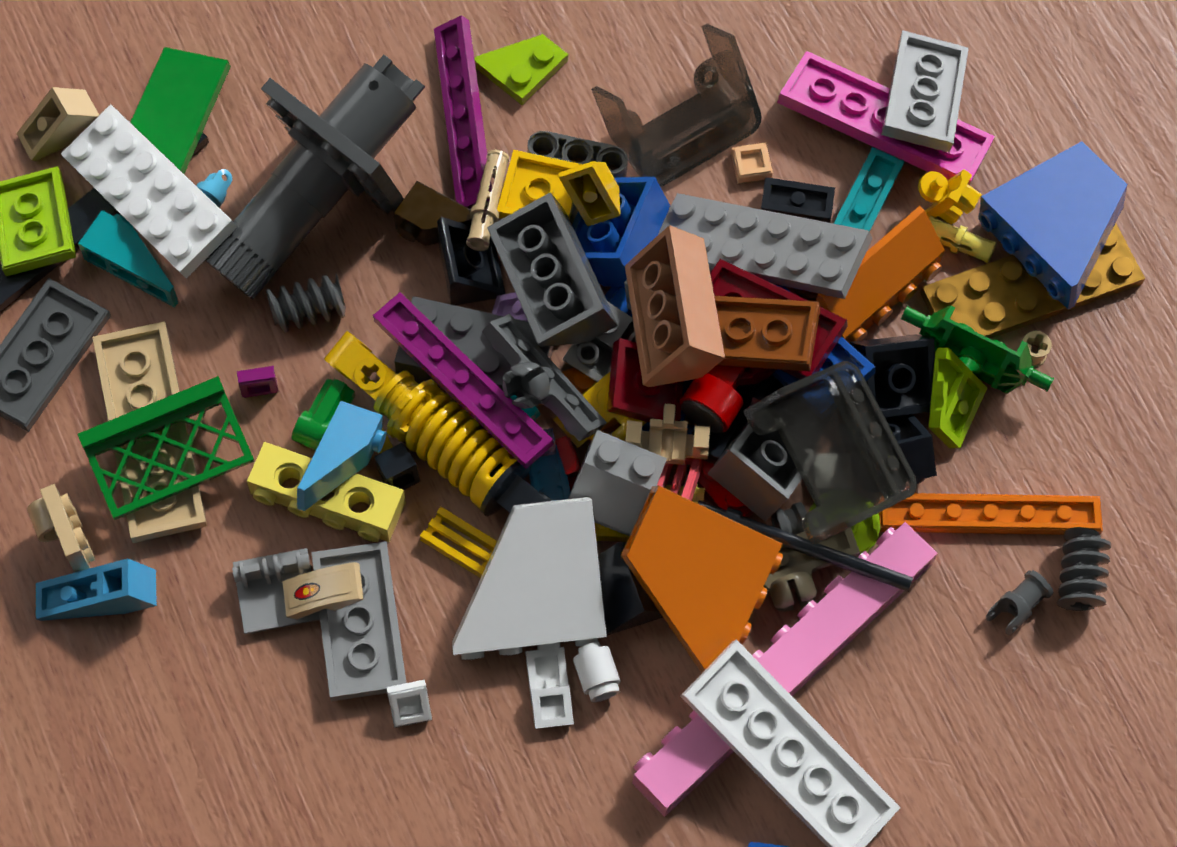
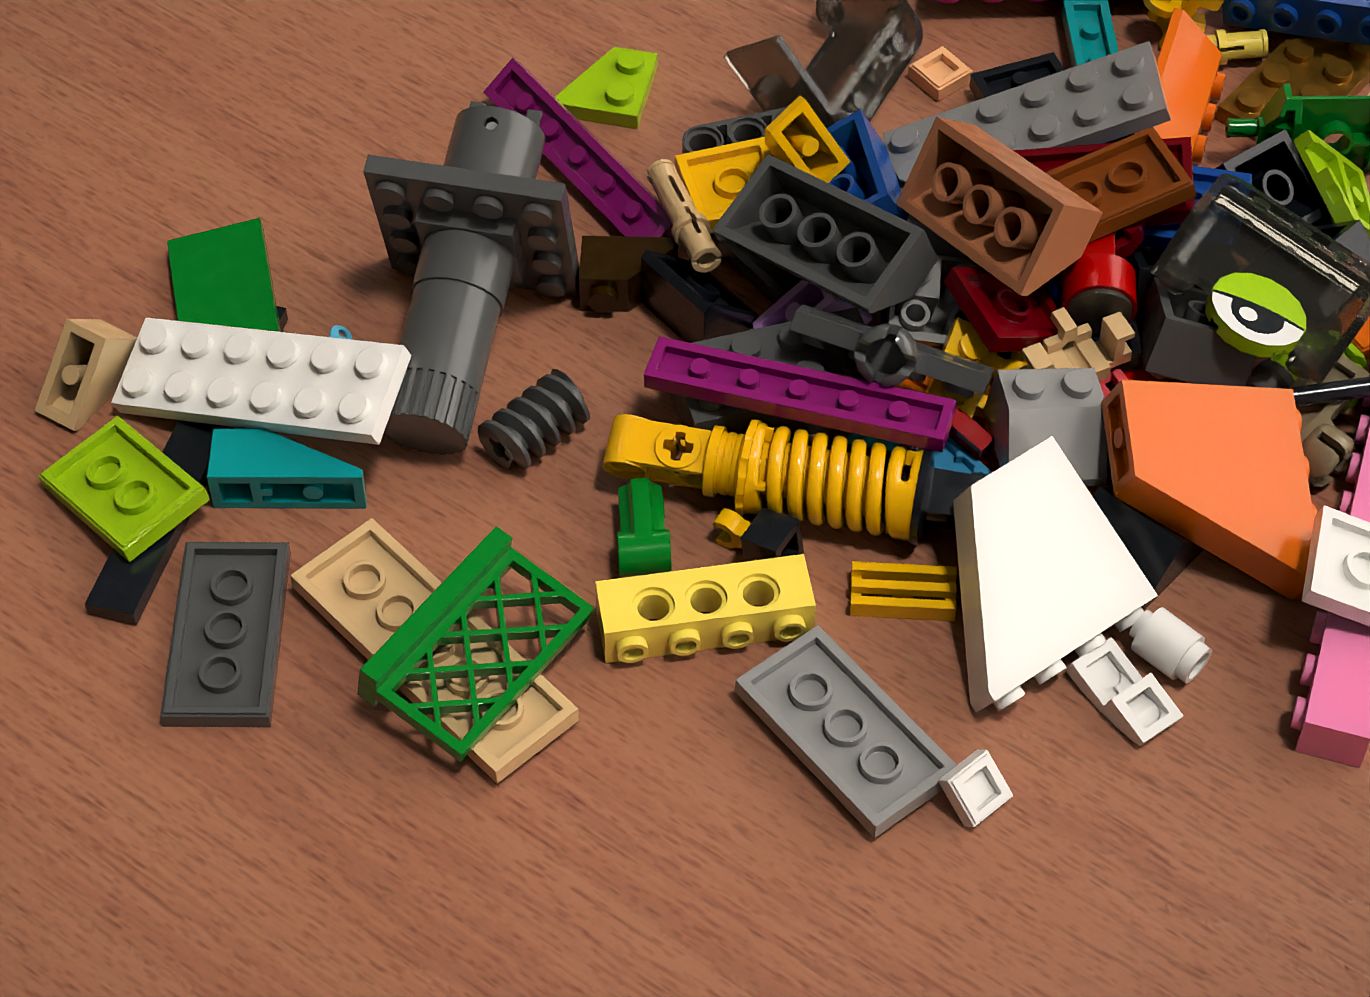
camera: 25 degrees left, 15 degrees down
tan plate [27,484,95,572] -> none
dark azure slope [36,558,157,621] -> none
light grey hinge [232,548,320,634] -> none
magenta tile [237,366,279,398] -> none
tan slope [283,562,364,620] -> none
dark azure slope [297,401,386,511] -> none
none -> tile [1205,273,1306,358]

